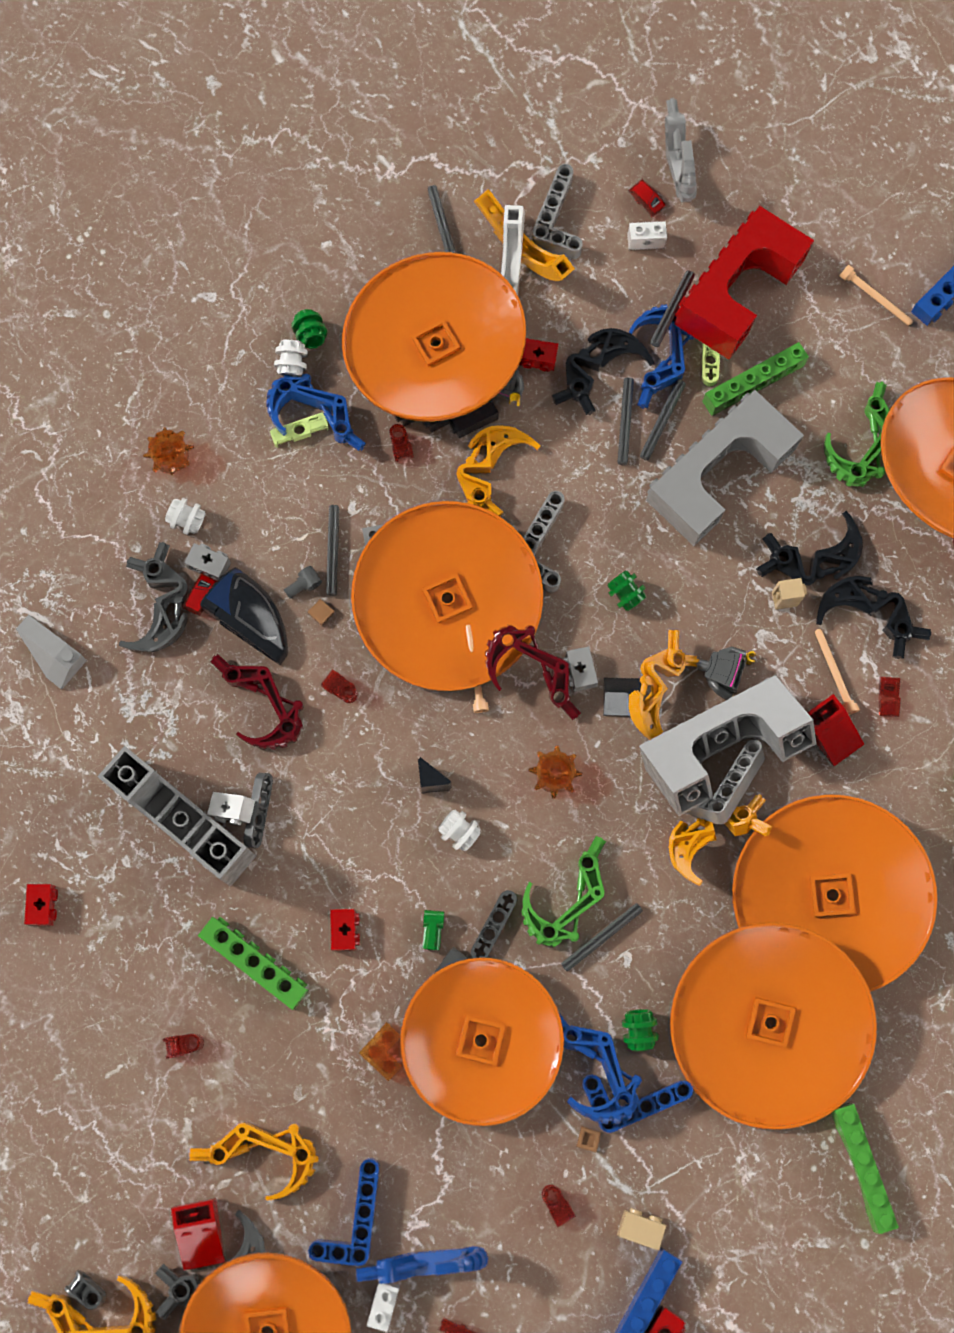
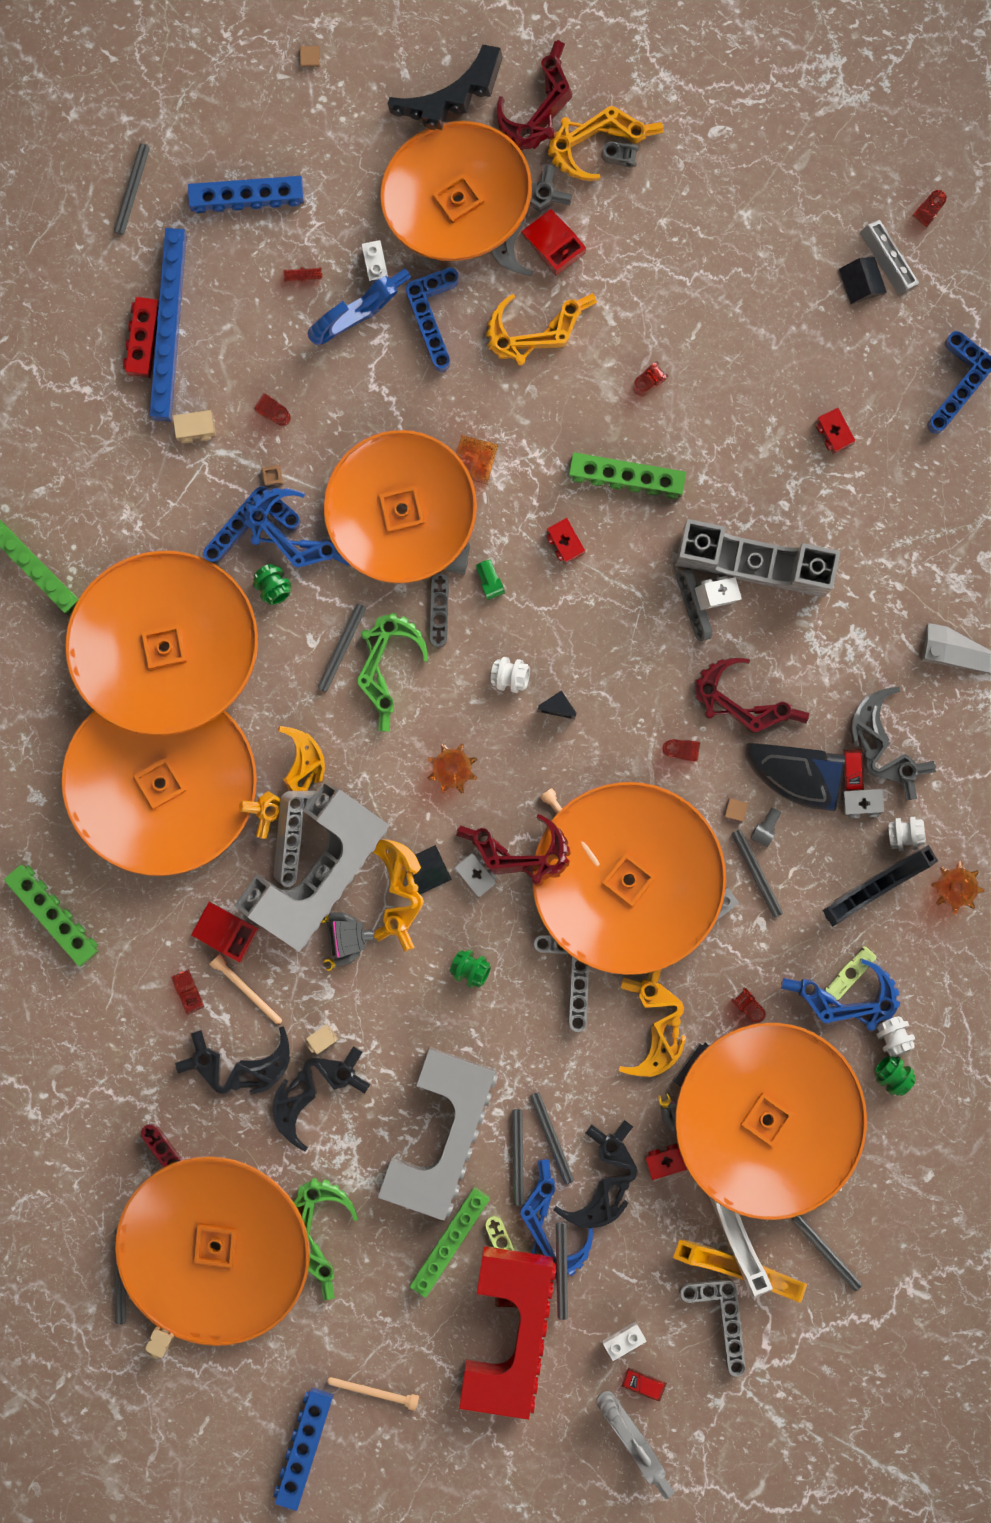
camera: 155 degrees right, 10 degrees up
none -> black arch [822,845,938,927]

